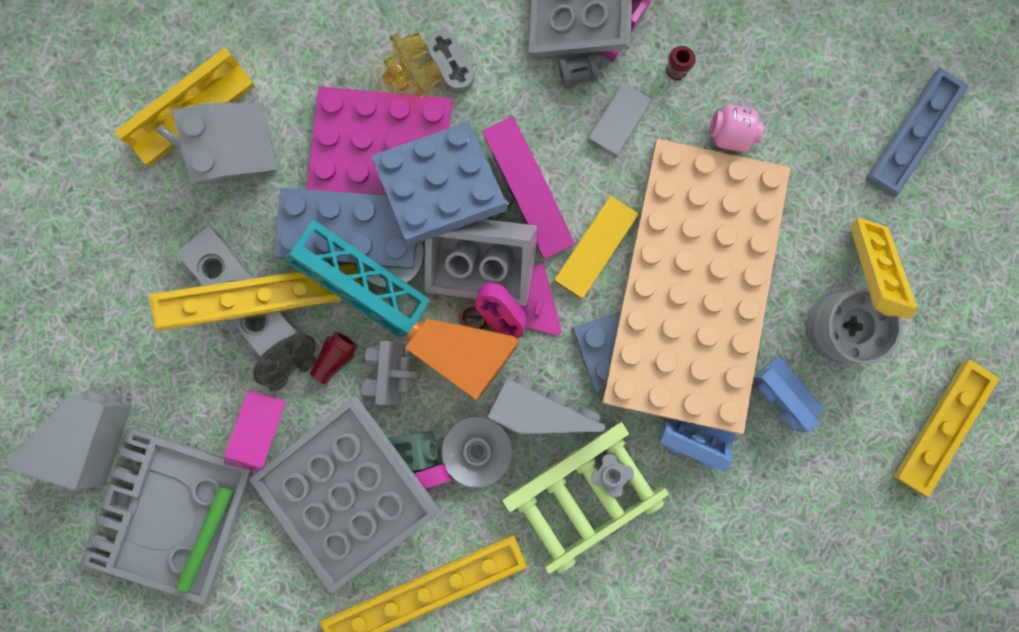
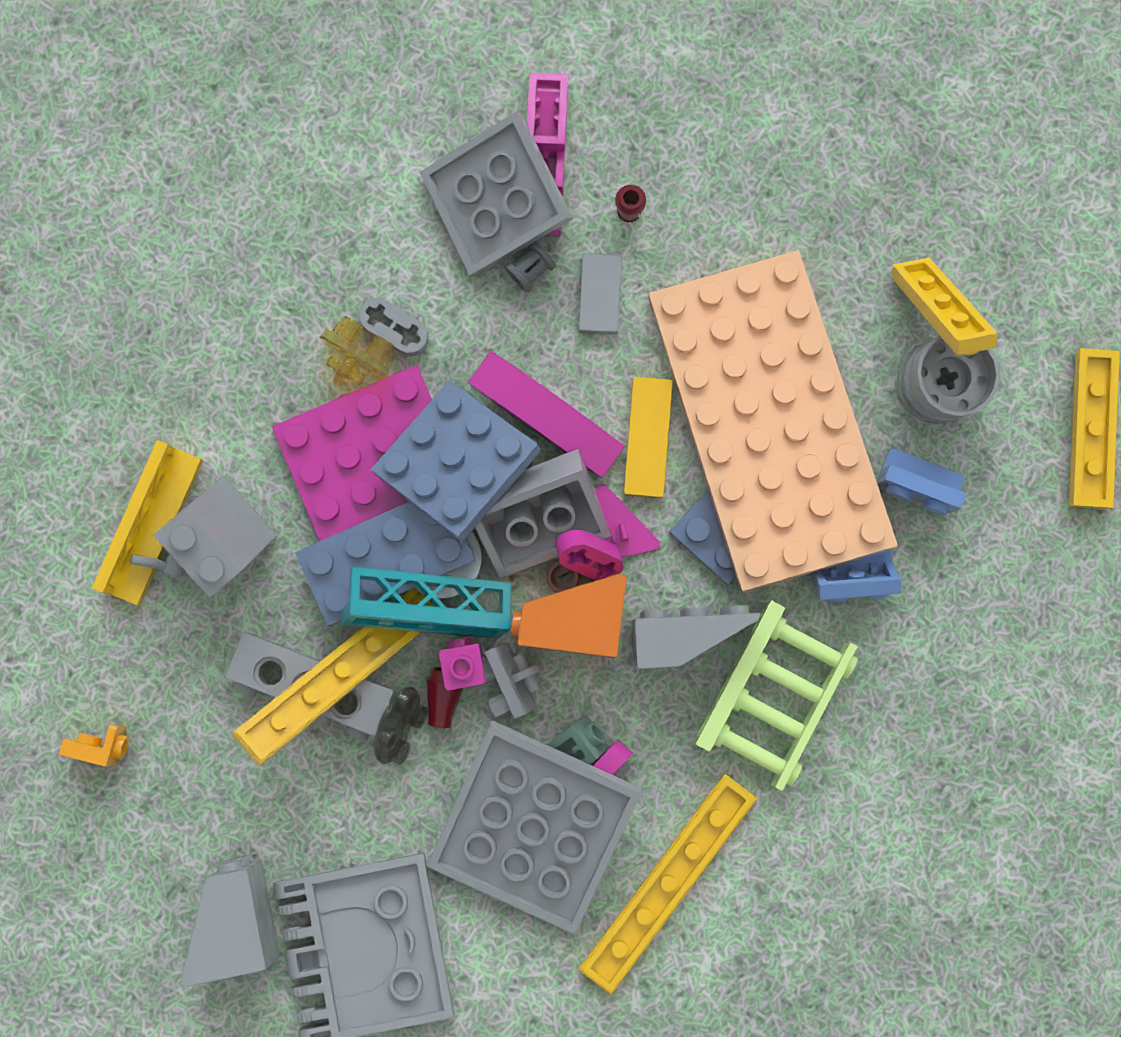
camera: 30 degrees left, 0 degrees up
bright green bar [176,486,233,592] -> none
dark pink hinge [224,390,286,472] -> none
light grey dish [442,417,512,487] -> none
light grey plate [591,454,634,497] -> none
bright pink head [709,104,764,152] -> none
sand blue tile [866,67,969,197] -> none
none -> light orange bracket [59,725,129,767]
none -> dark pink bracket [438,637,485,690]

